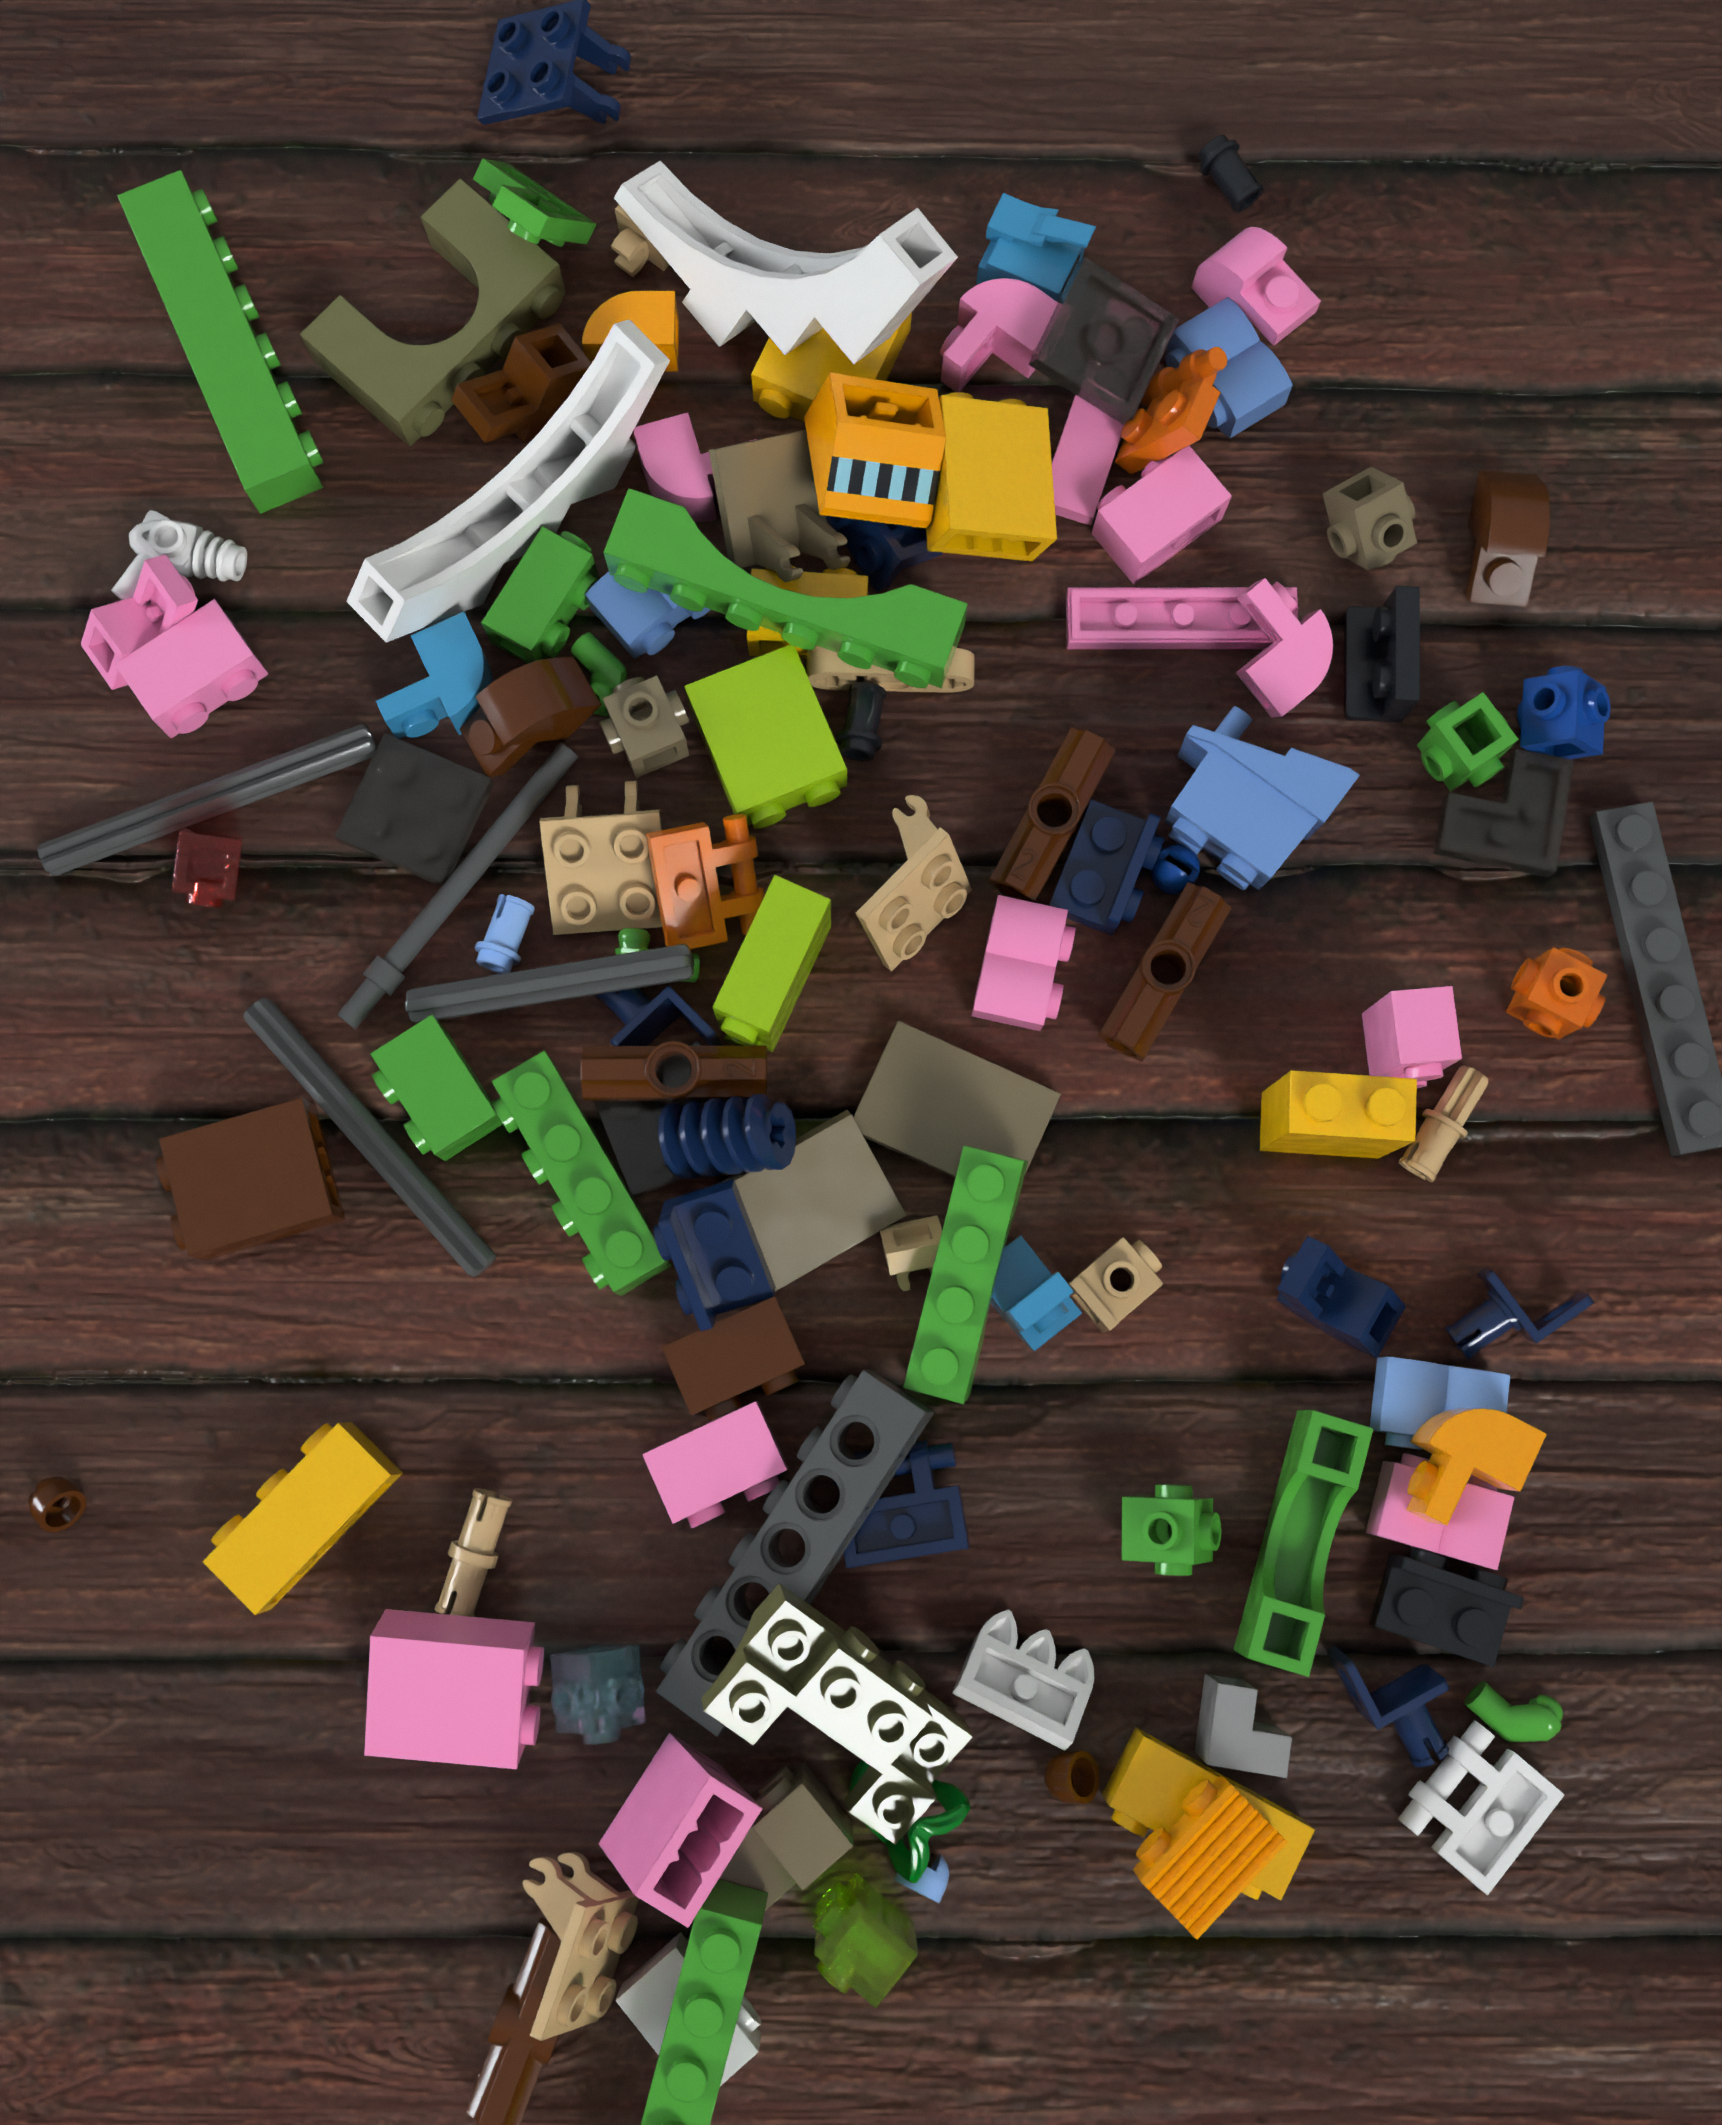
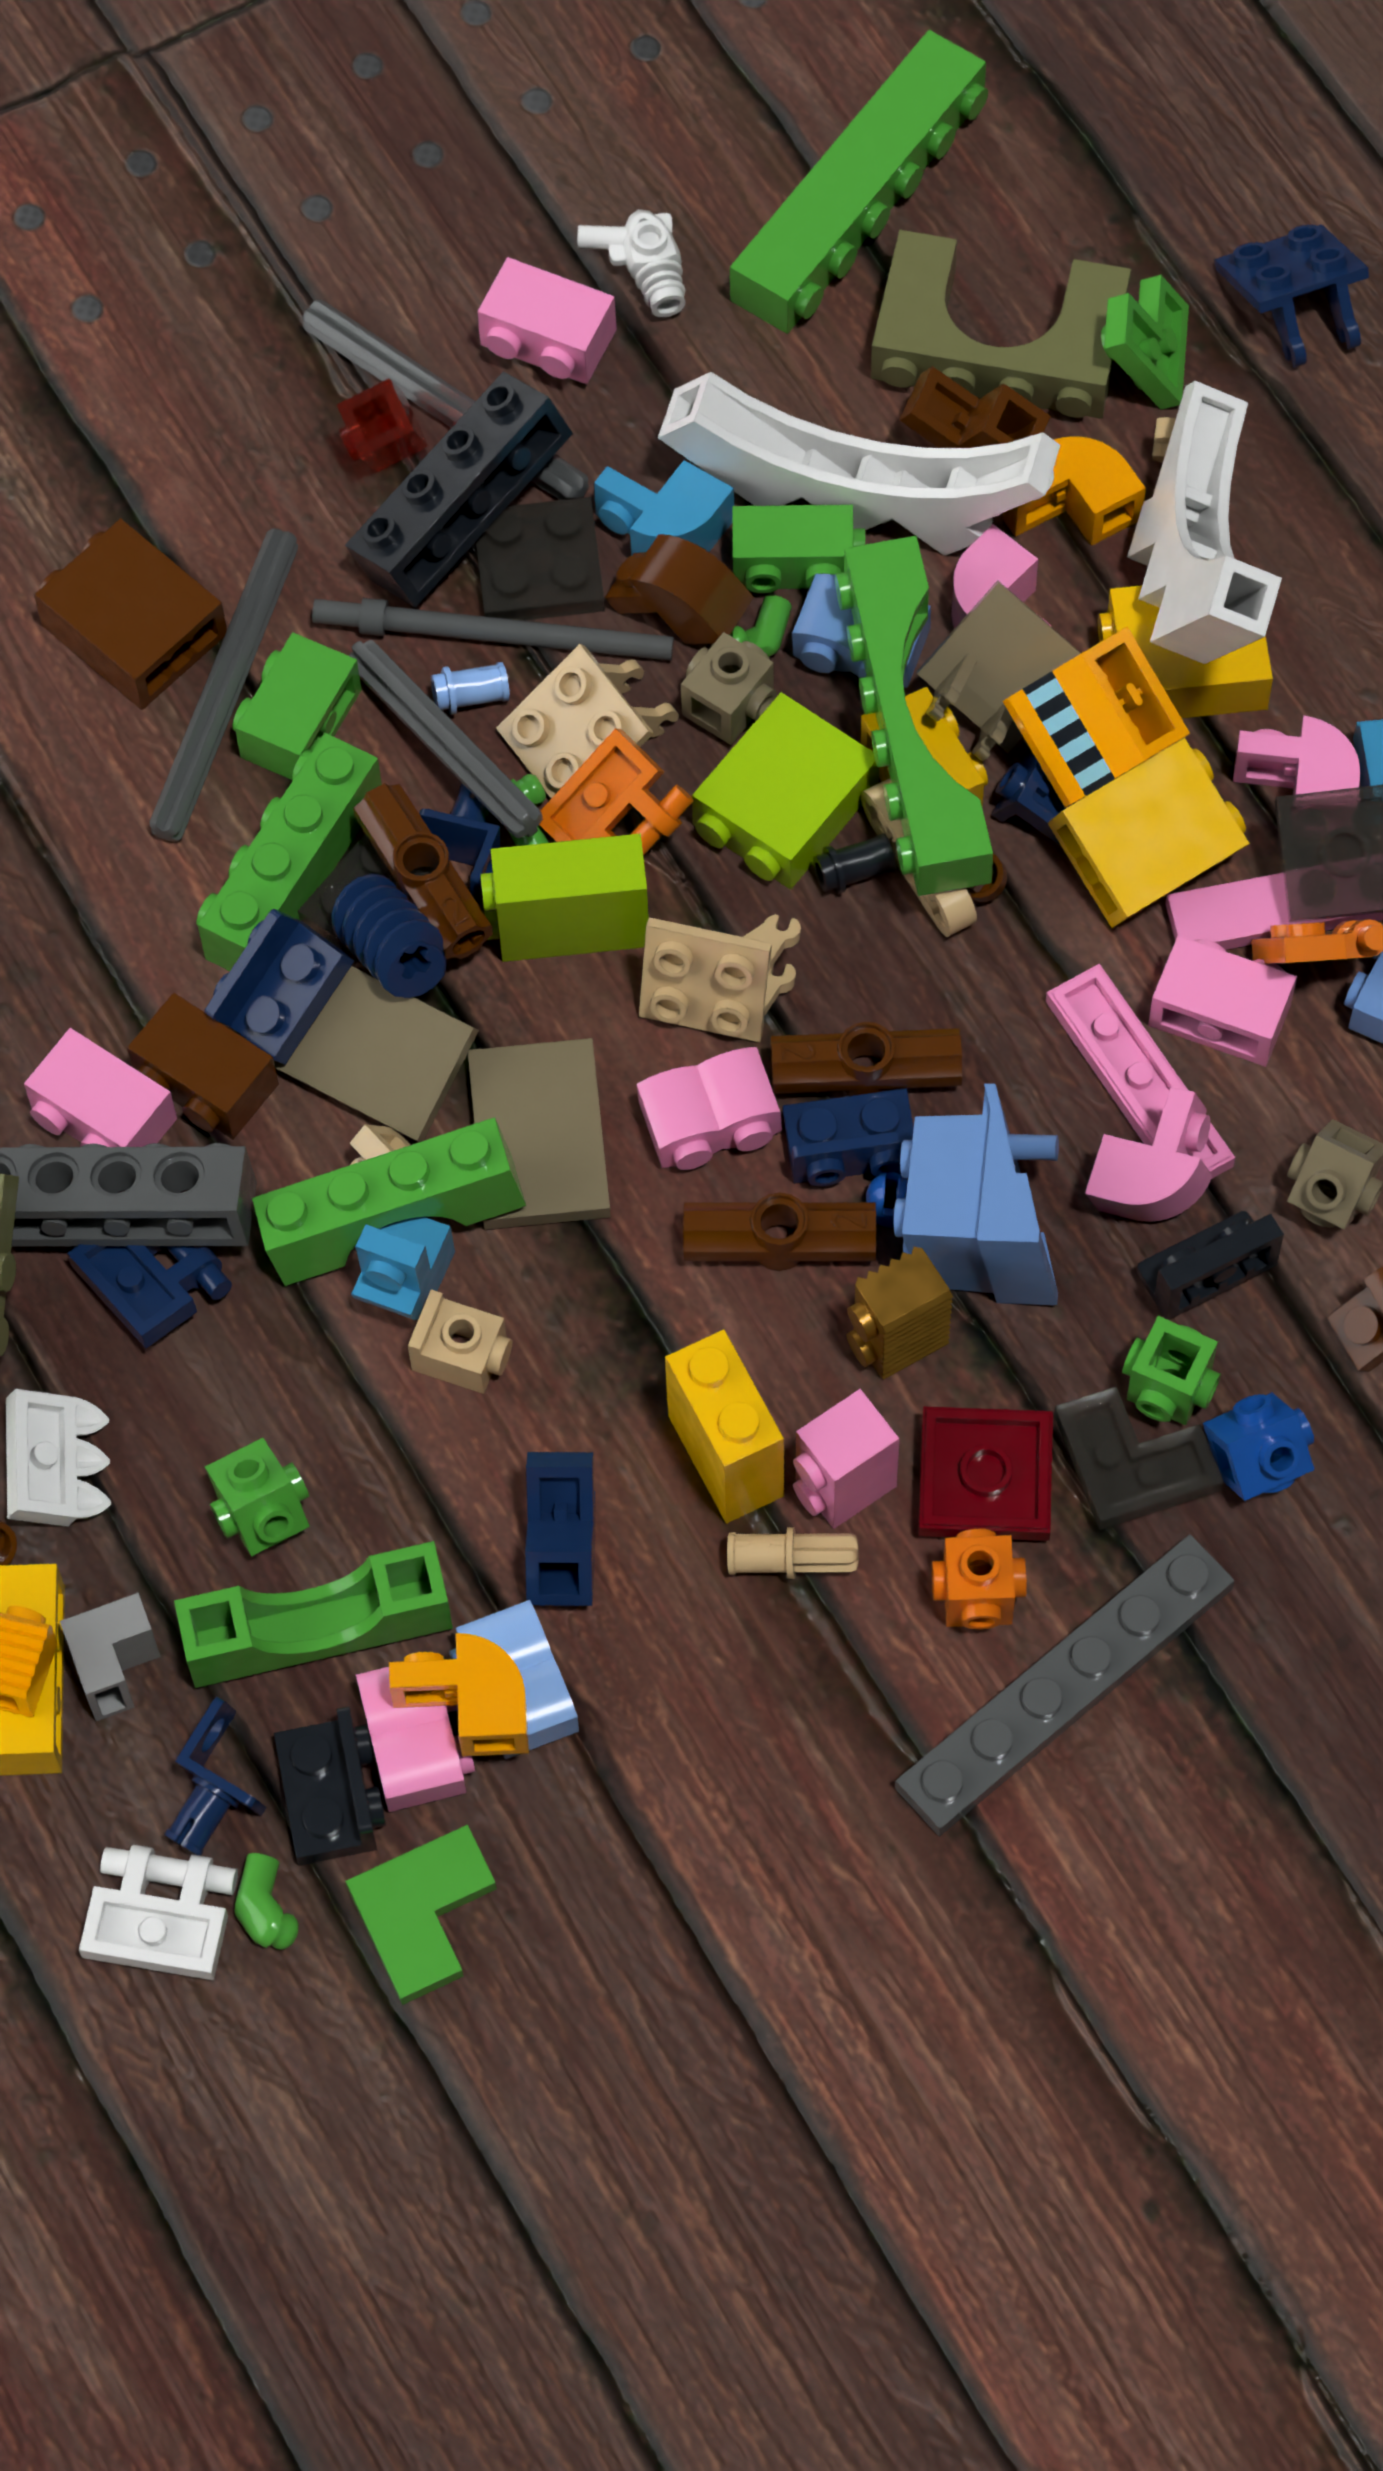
camera: 65 degrees right, 15 degrees down
bright pink brick [81,554,198,690] -> none
dark blue bracket [1445,1268,1594,1360] -> none
none -> black brick [345,371,573,608]
none -> bright green tile [345,1824,497,2005]
none -> pearl gold brick [846,1246,953,1379]
none -> dark red plate [919,1406,1053,1541]

